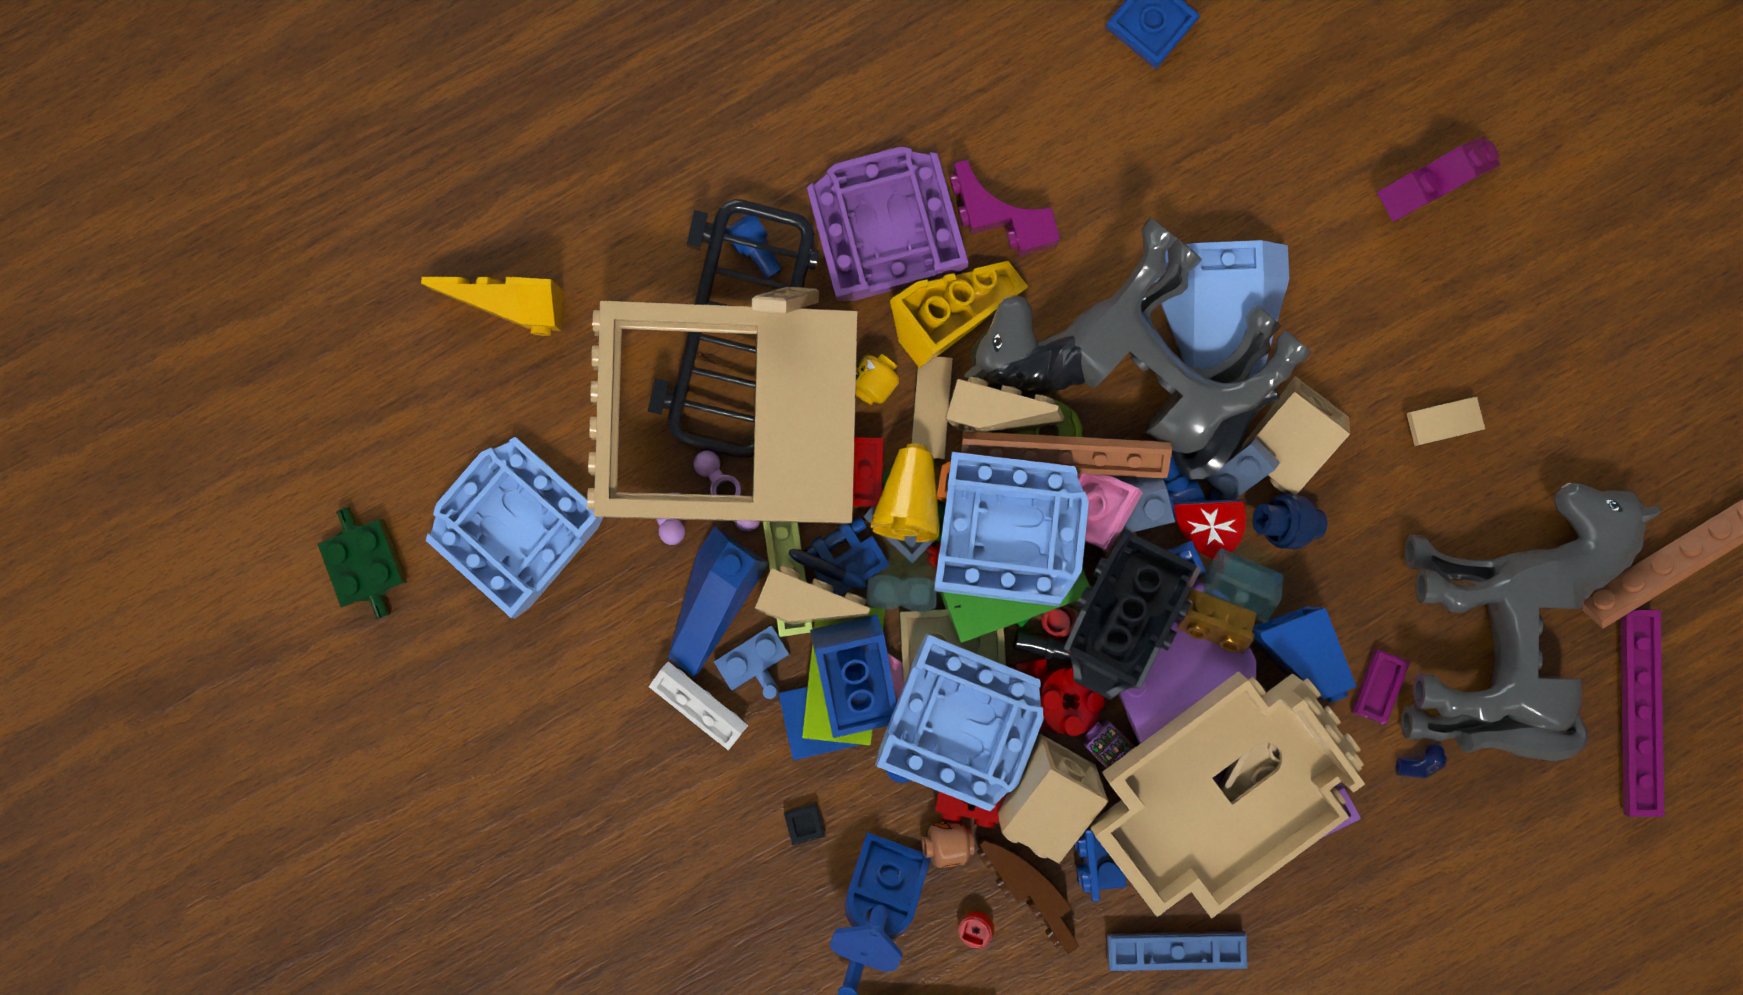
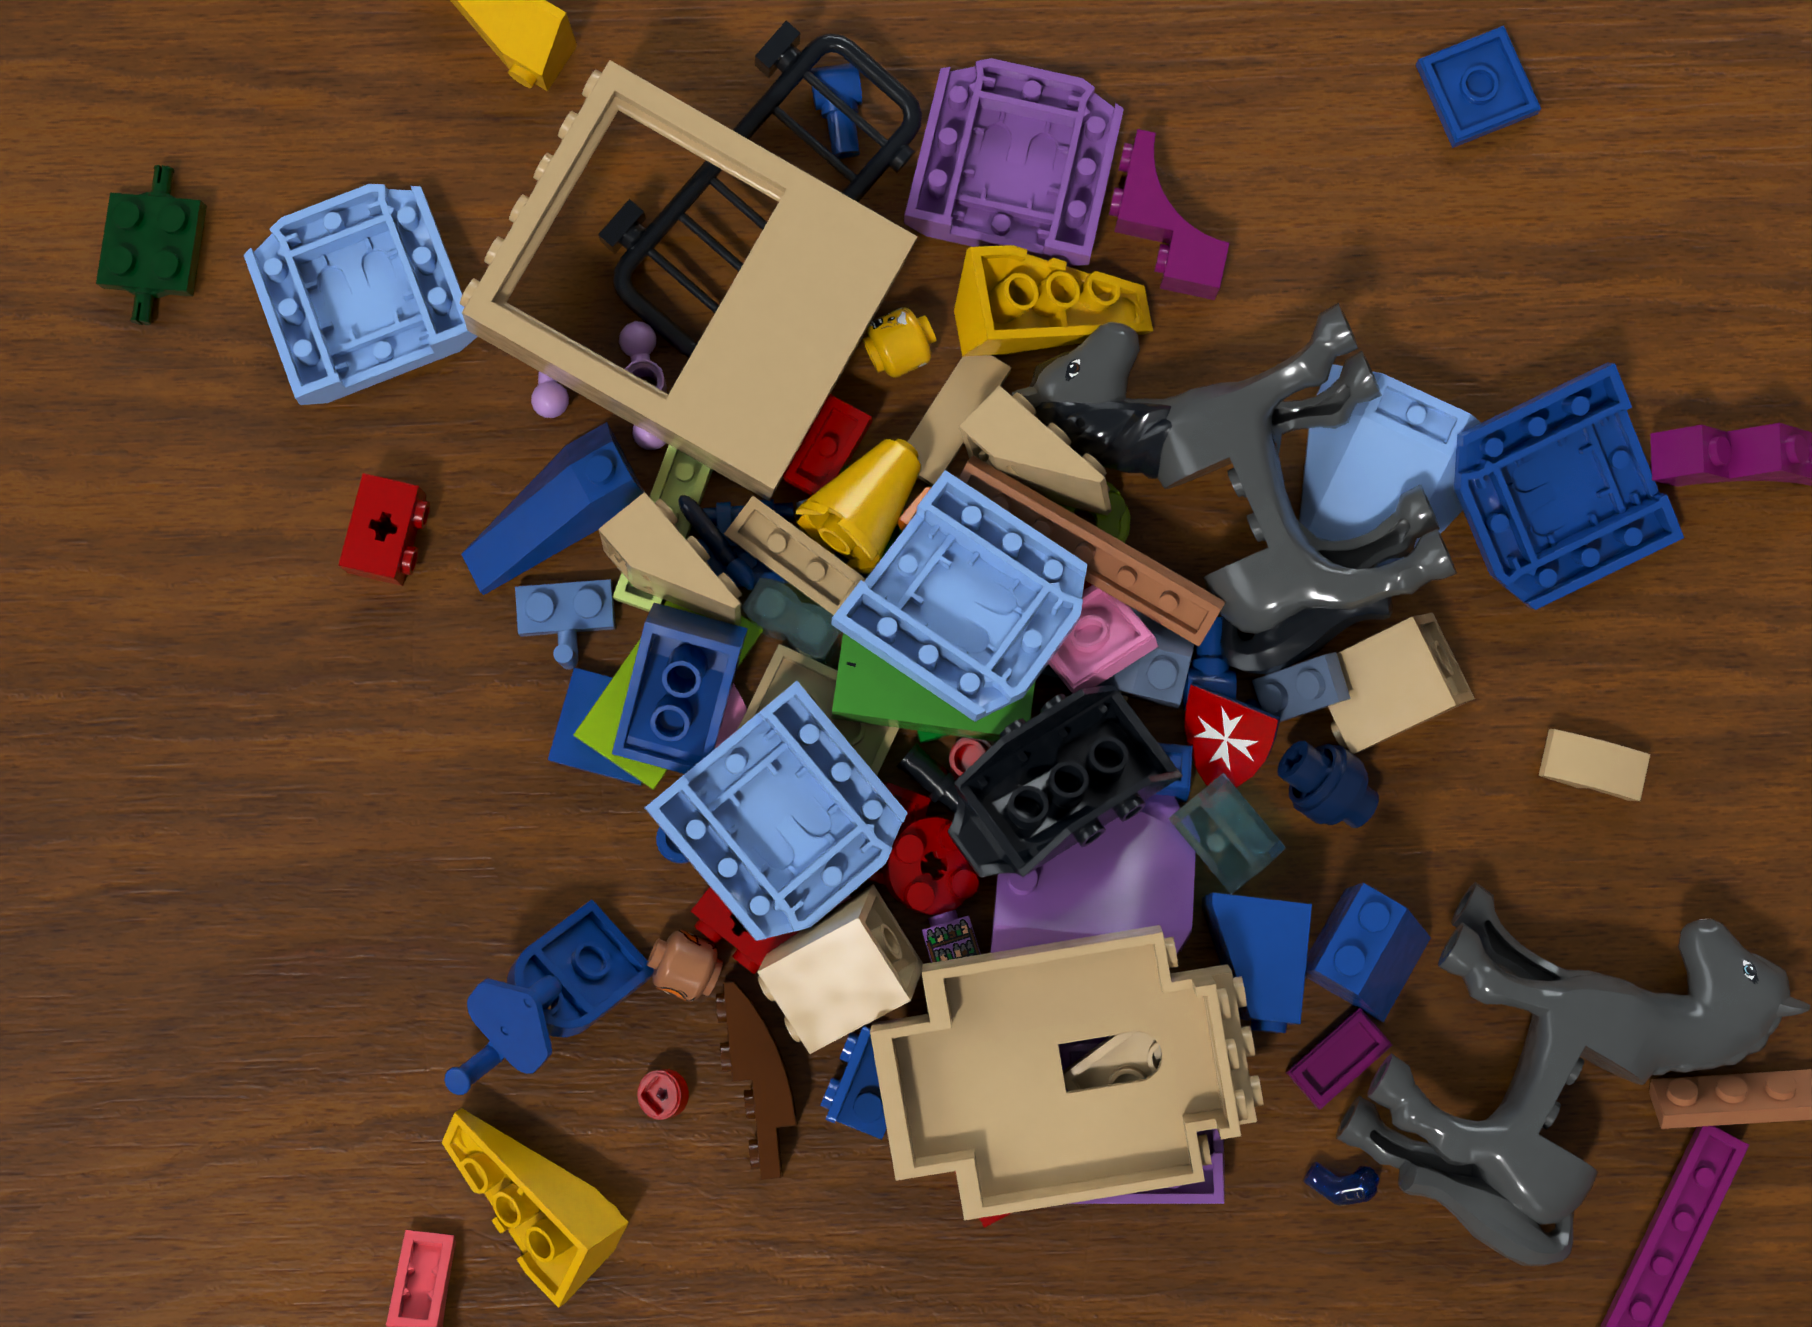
camera: 25 degrees right, 5 degrees down
white plate [649,662,748,751] -> none
tan tile [752,287,819,313] -> none
black tile [784,802,826,846] -> none
medium blue plate [1107,931,1247,971] -> none
pearl gold bracket [1177,589,1257,654] -> none
none -> red brick [338,473,430,586]
none -> tan plate [724,496,866,616]
none -> blue slope [1305,883,1431,1022]
none -> blue wedge [1454,362,1684,610]

